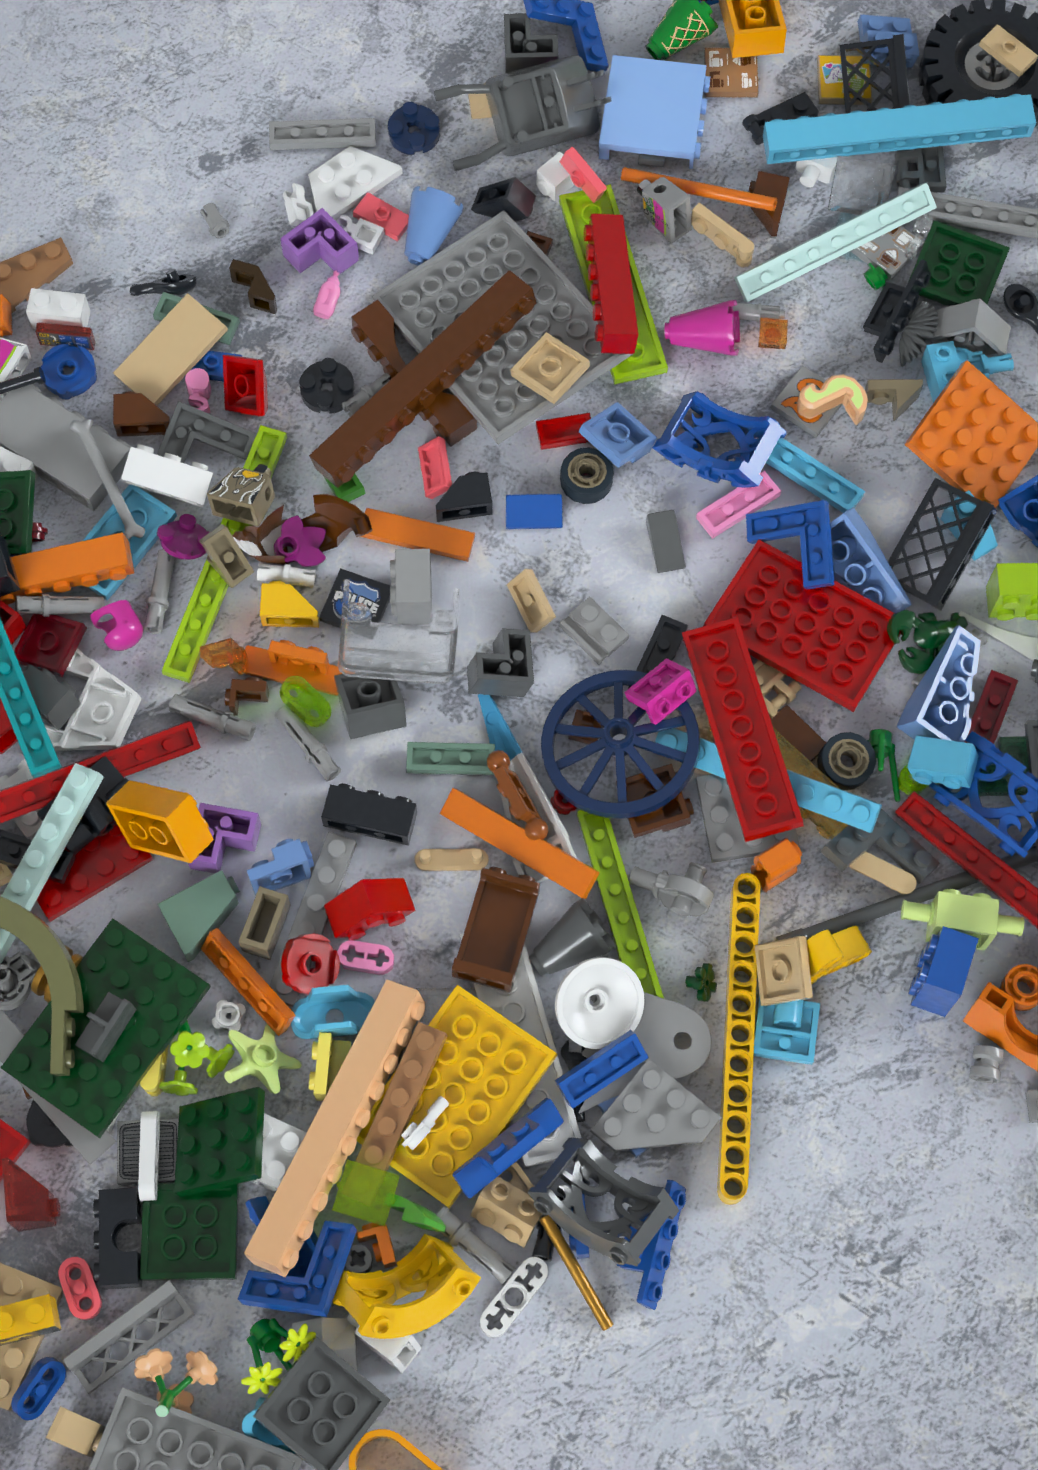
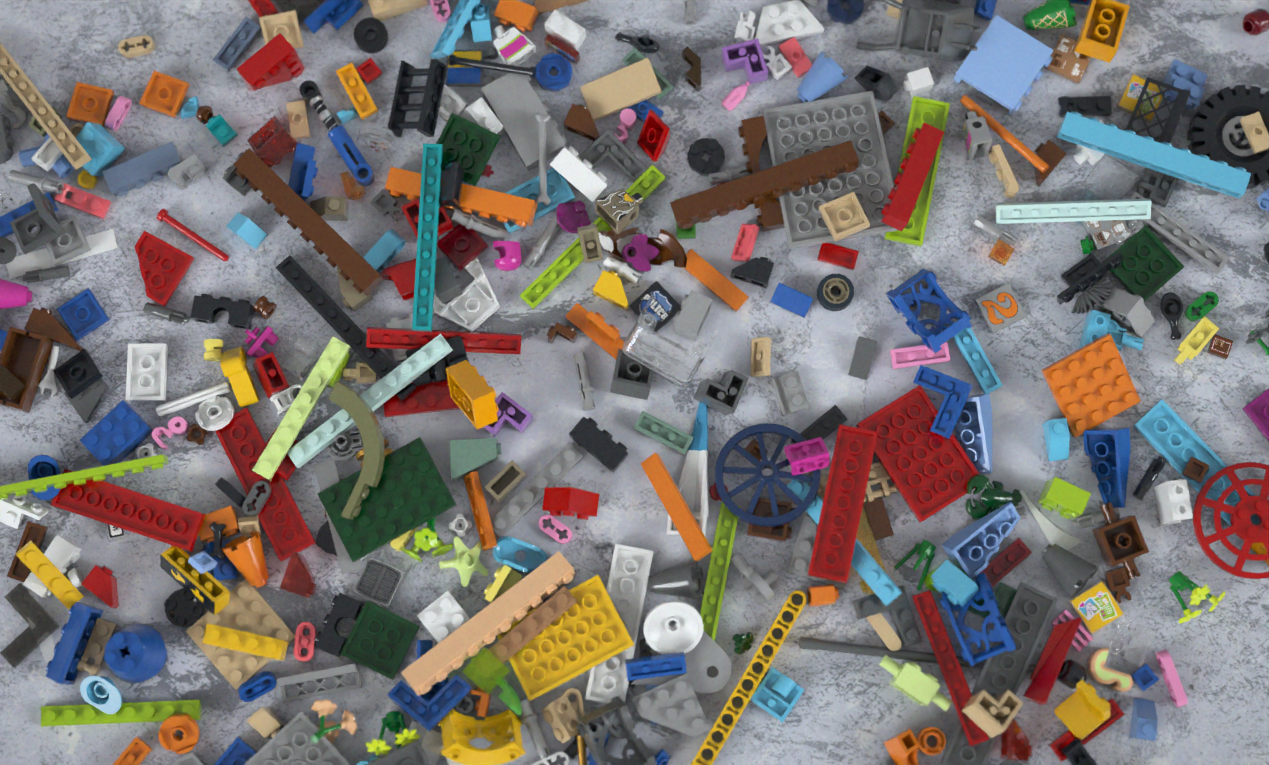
camera: 30 degrees right, 10 degrees up
dark grey panel [75,992,137,1062] -> none
white beam [138,1111,160,1201] -> none
light grey pin [169,694,256,741] -> none
dark green plate [174,1087,265,1197] -> none
clear orange bracket [200,638,247,675] -> none
medium blue plate [246,838,315,897] -> none
clear neon green plate [279,676,331,727] -> none
red plate [281,933,340,995] -> none
white plate [401,1096,449,1151] -> none
tan piece [415,848,489,871] -> none
reddish brown panel [452,867,540,993] -> none
blue bracket [452,1098,564,1198] -> none
dark orange plate [487,750,549,840] -> none
coral plate [559,147,607,203] -> none
medium blue plate [579,402,657,468] -> none
dark pink cone [664,300,740,356] -> none
tan plate [755,936,813,1006] -> none
light nougat animal [797,374,868,425] -> none
yellow beam [807,925,872,984] -> none
wheel [817,732,876,790] -> none
dark tan slope [865,379,923,421] -> none
black fence [888,478,997,611] -> none
blue brick [908,926,979,1017] -> none

